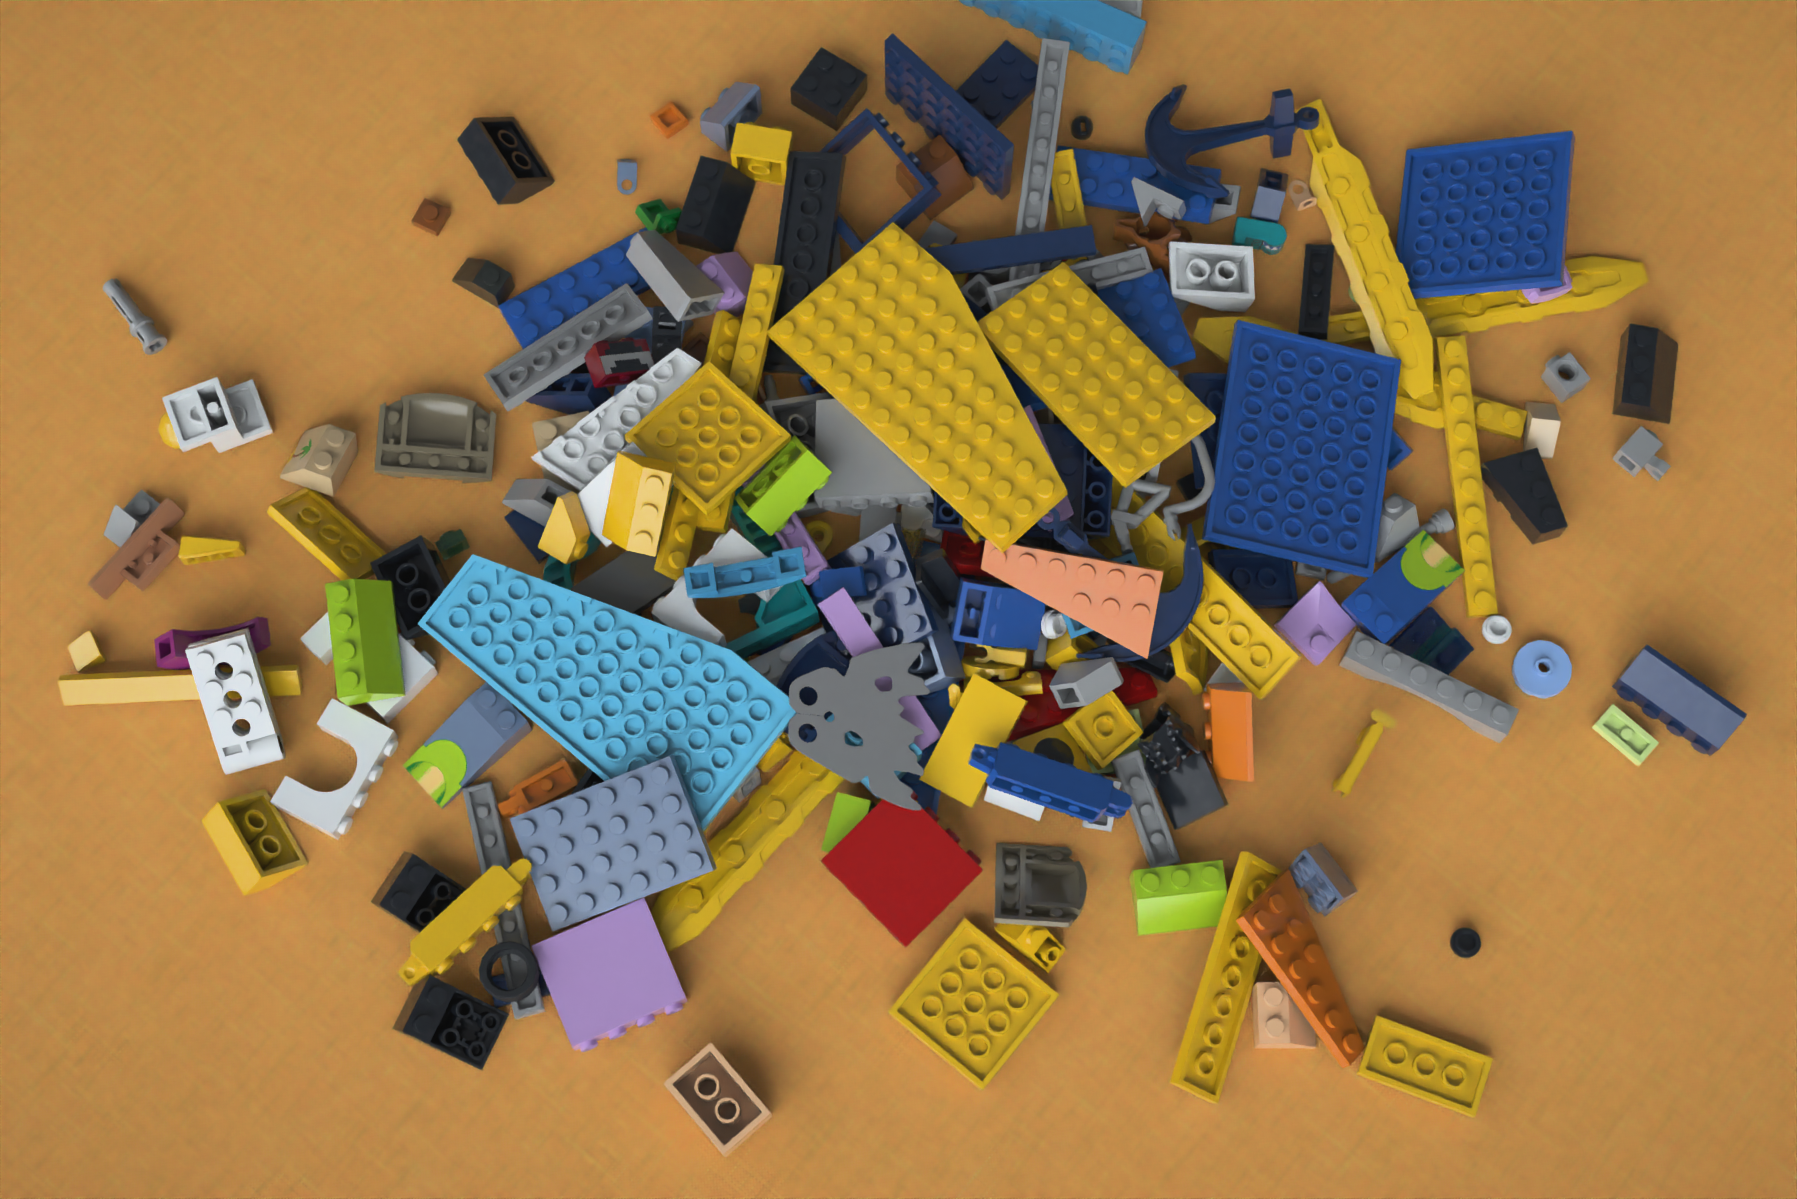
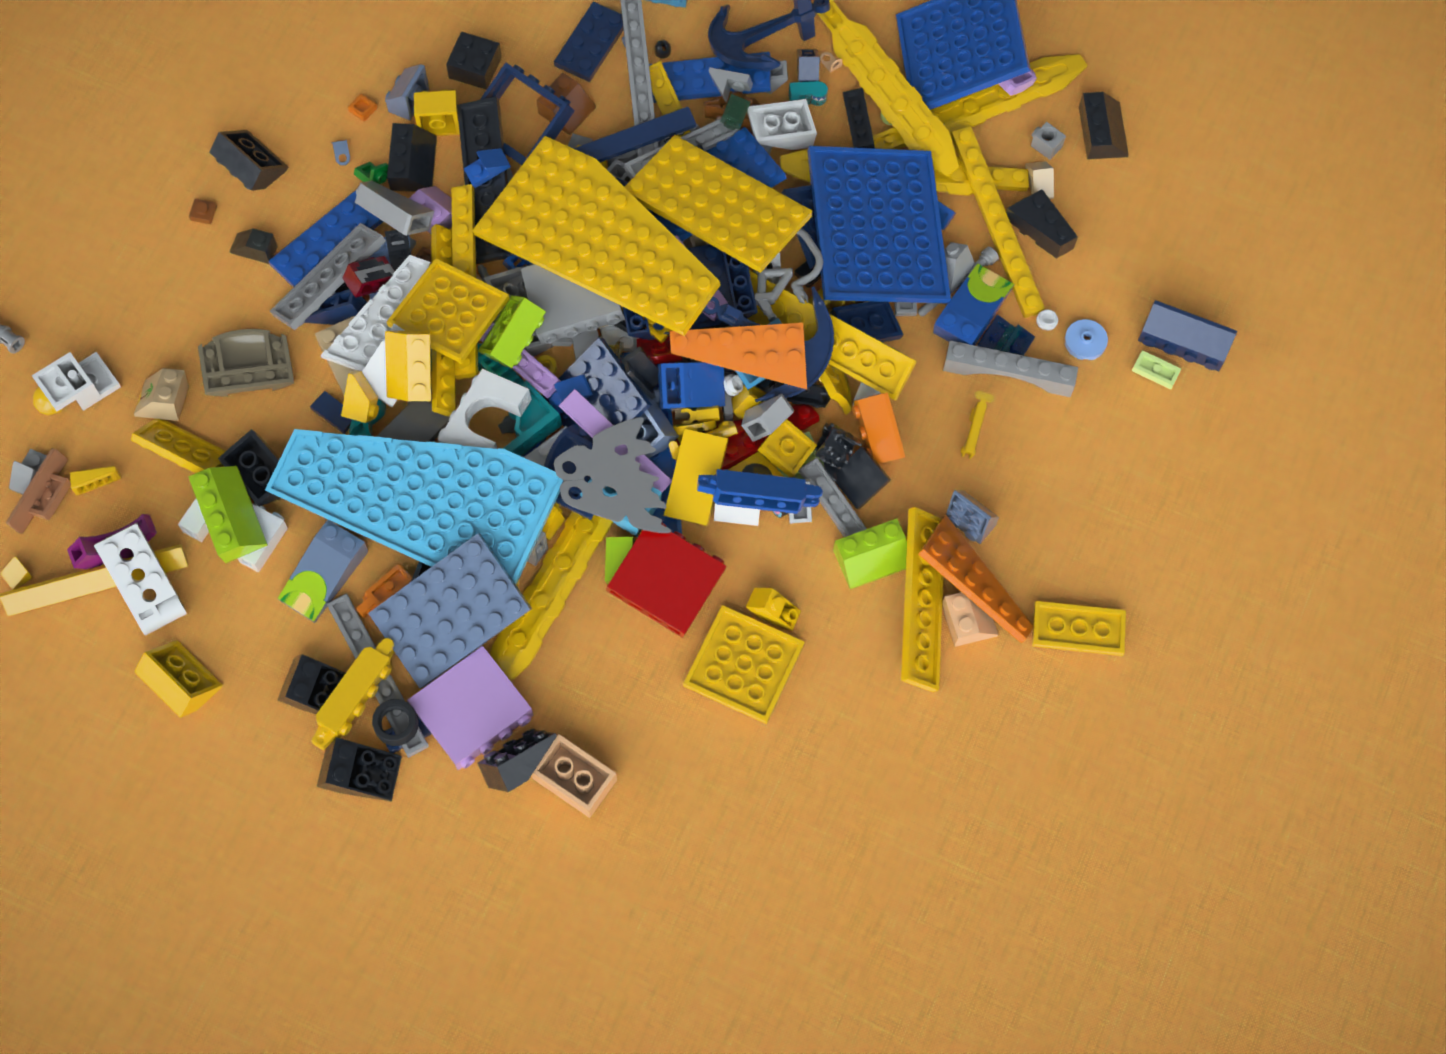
camera: 15 degrees left, 5 degrees down
white arch [270,698,399,840] -> none
clear green plate [435,529,470,561] -> none
light grey slope [502,479,571,527] -> none
dark azure slope [683,547,806,598] -> none
dark blue plate [885,33,1014,200] -> none
dark tan slope [994,843,1087,928] -> none
lavender plate [1274,581,1356,666] -> none
black plate [1450,928,1481,958] -> none
light grey brick [1612,426,1671,481] -> none
none -> blue slope [464,148,511,188]
none -> black slope [477,729,557,792]
none -> clear green brick [720,94,751,130]

